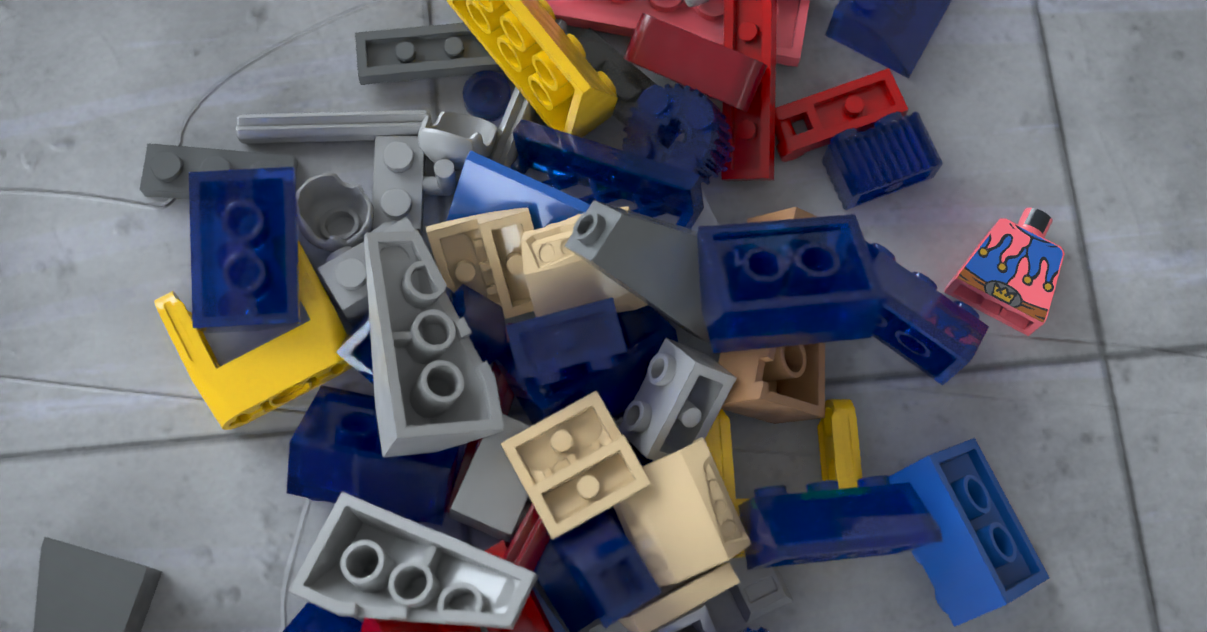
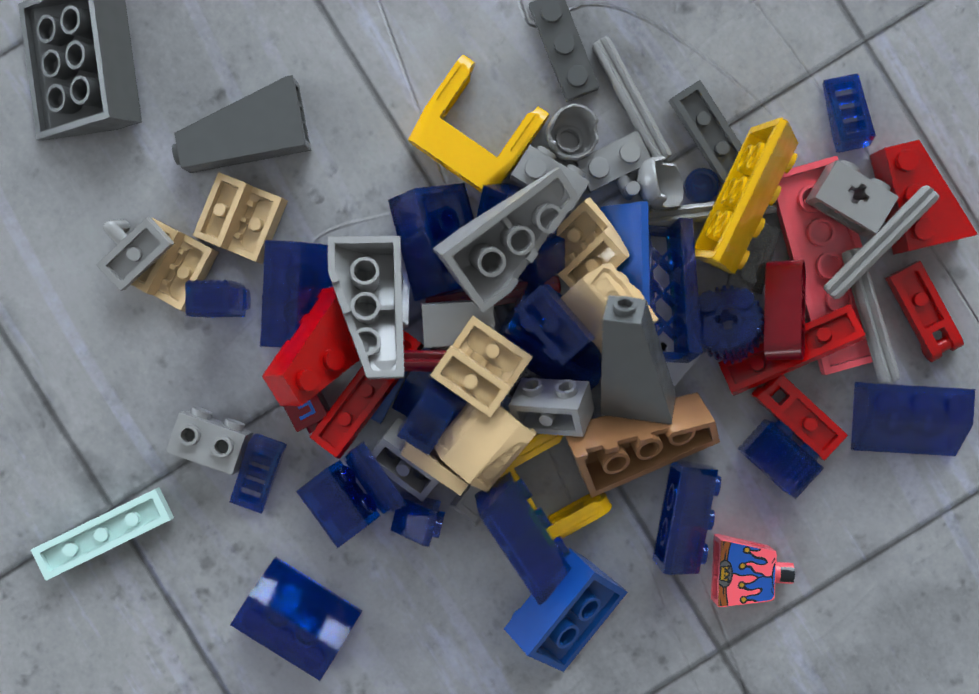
camera: 60 degrees right, 15 degrees up
clear blue slope [189,167,301,333] -> none
clear blue slope [697,214,886,353] -> none

